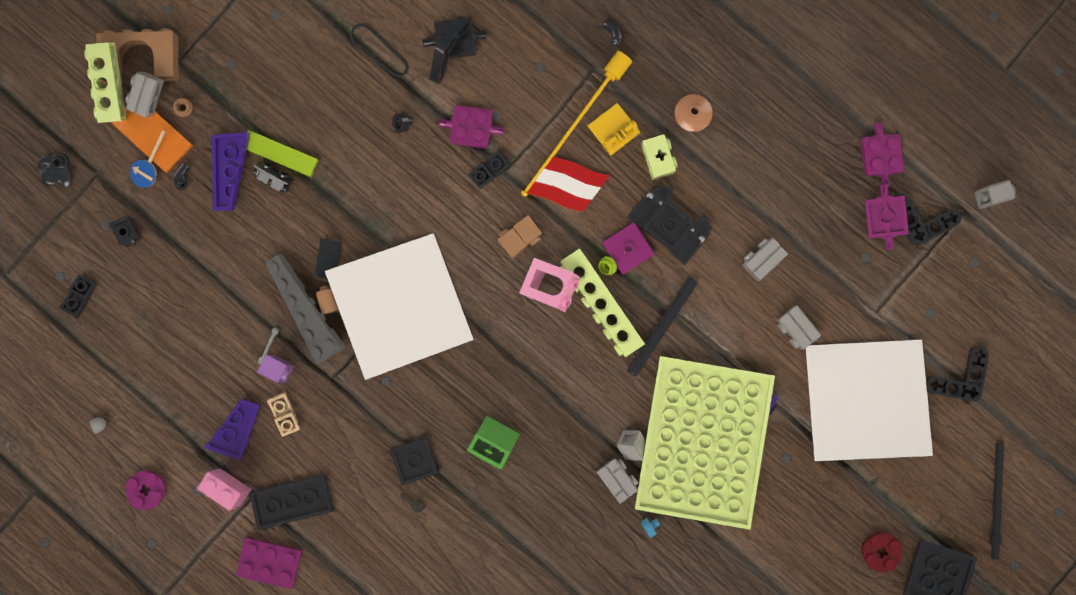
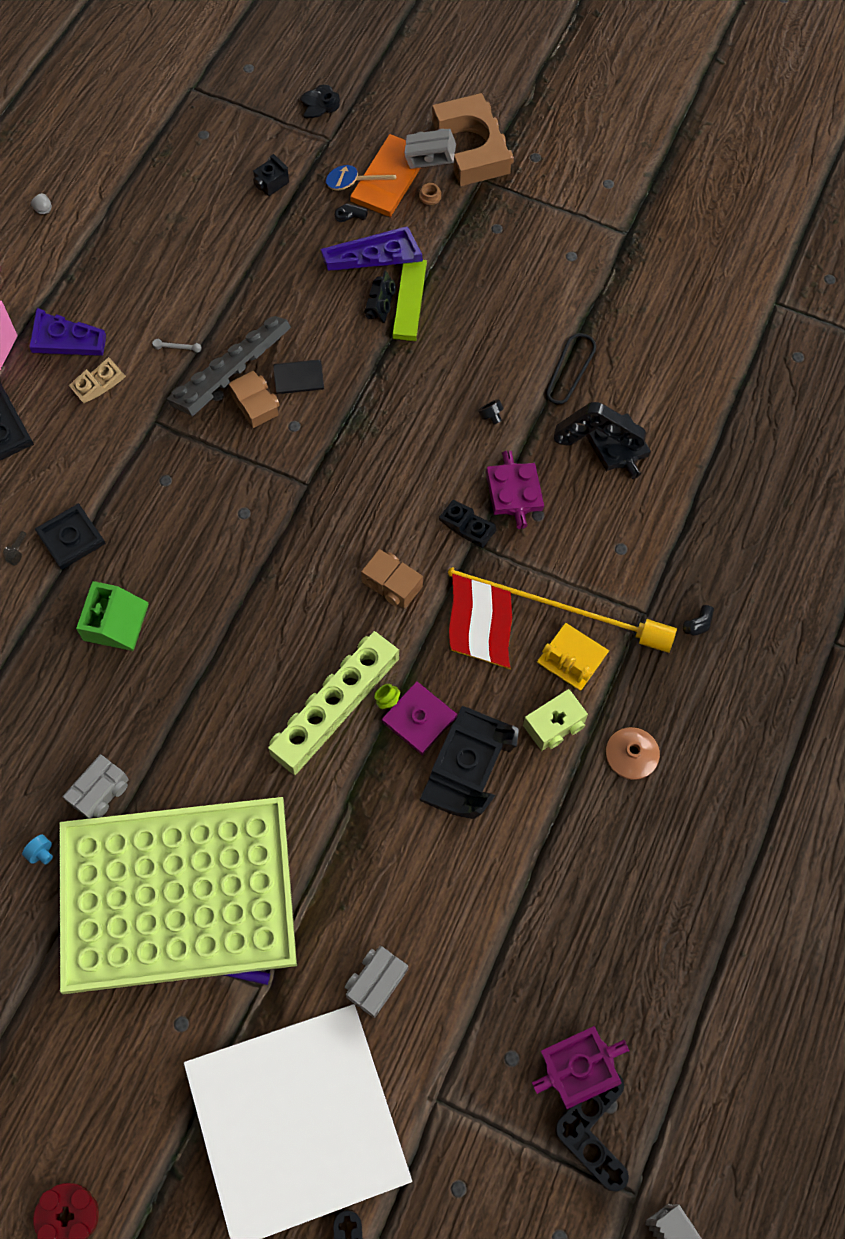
camera: 70 degrees right, 20 degrees down
black slope [59,274,96,319] -> none
yellowish green brick [84,42,127,123] -> none
medium lavender brick [257,355,295,383] -> none
white piece [325,233,474,380] -> none
bright pink panel [519,258,580,312] -> none
light grey panel [617,430,646,461] -> none
black axle [627,277,698,377] -> none
light grey brick [742,238,788,282] -> none
magenta plate [860,123,904,188] -> none

